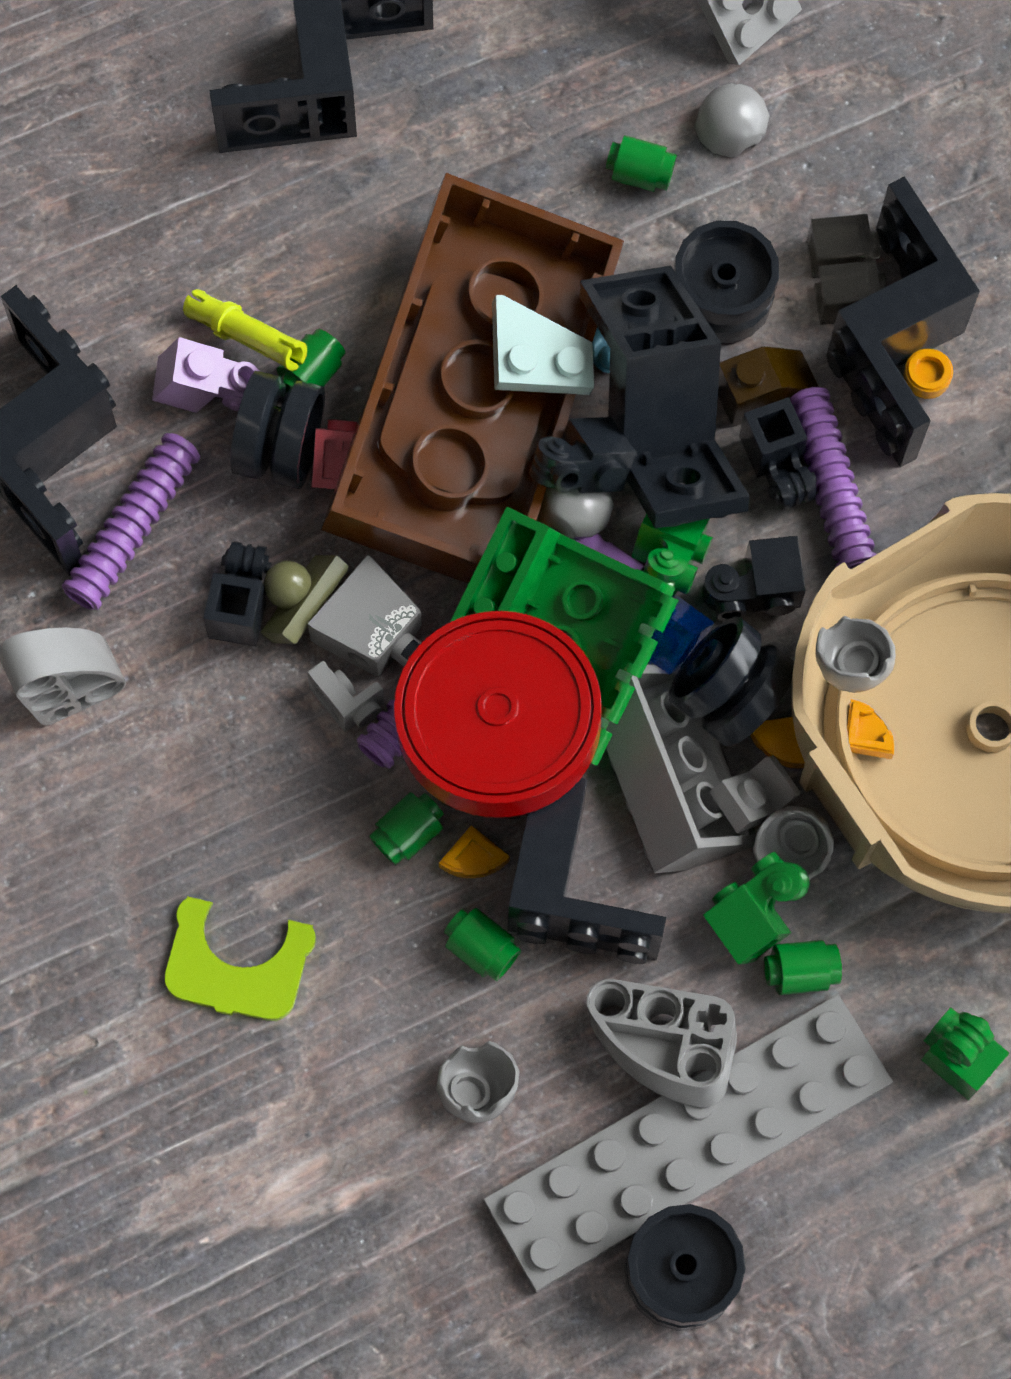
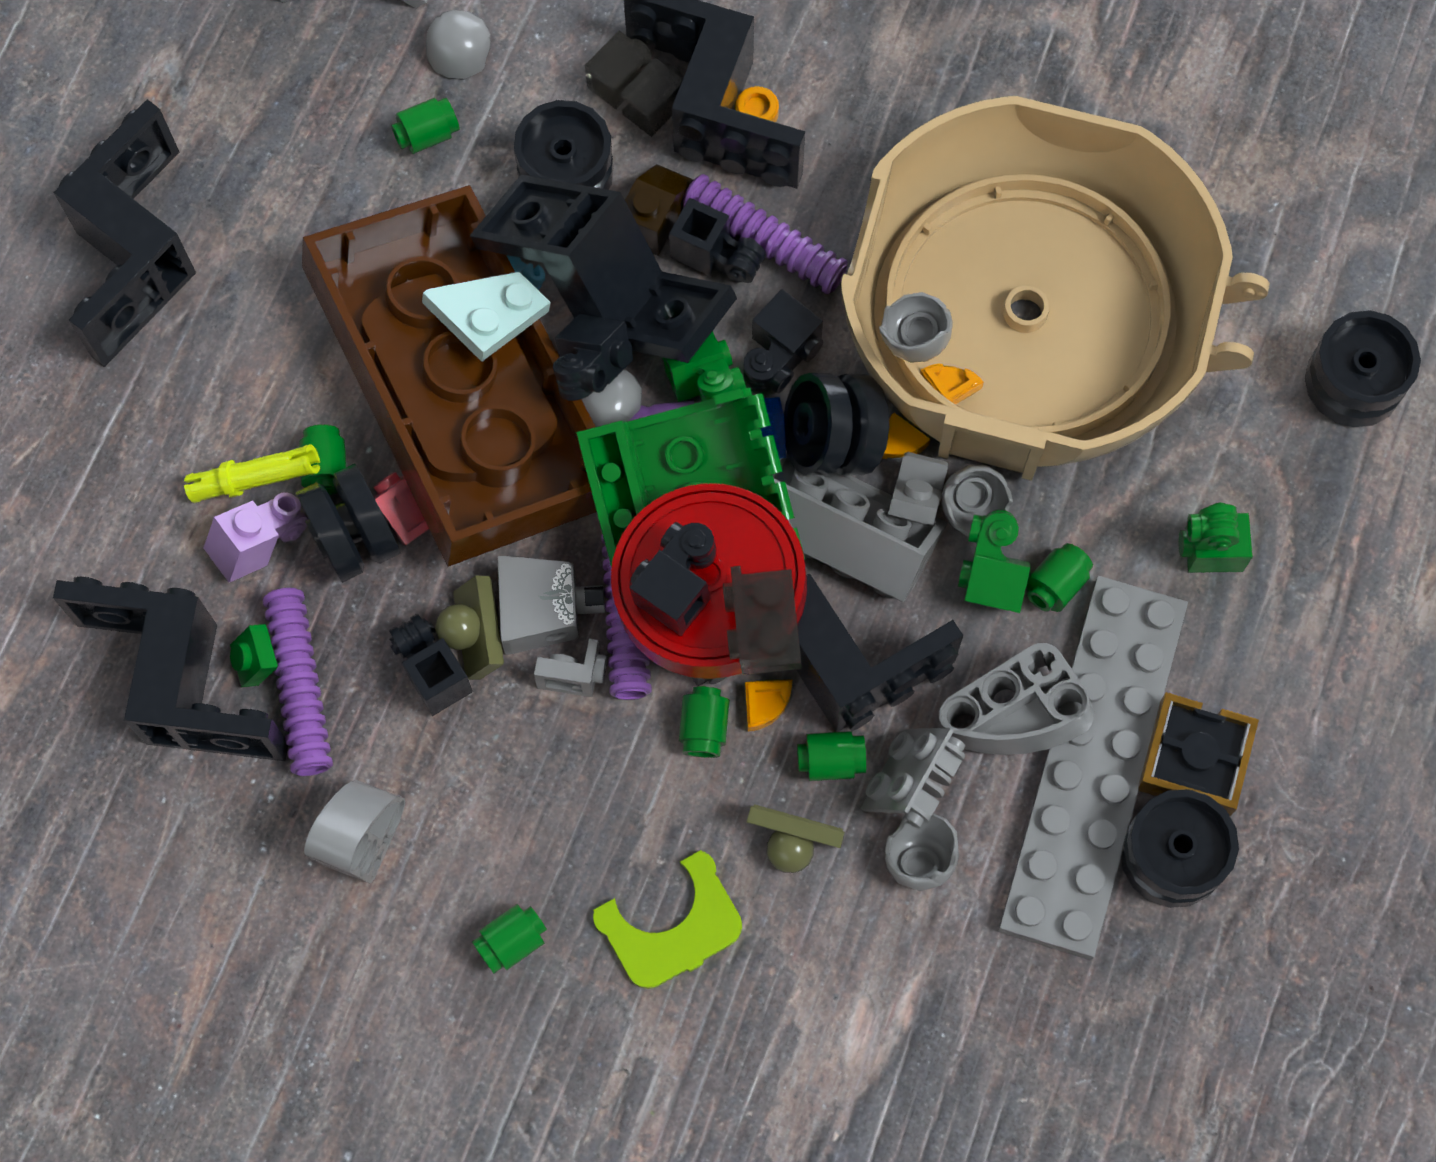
camera: 40 degrees left, 0 degrees up
none -> green plate [230,624,278,687]
none -> green brick [472,904,547,974]
none -> black brick [629,522,717,636]
none -> clear smoke bracket [723,566,802,675]
none -> olive tile [747,804,845,873]
none -> light grey hinge [860,728,966,829]
none -> black piece [1138,692,1259,816]

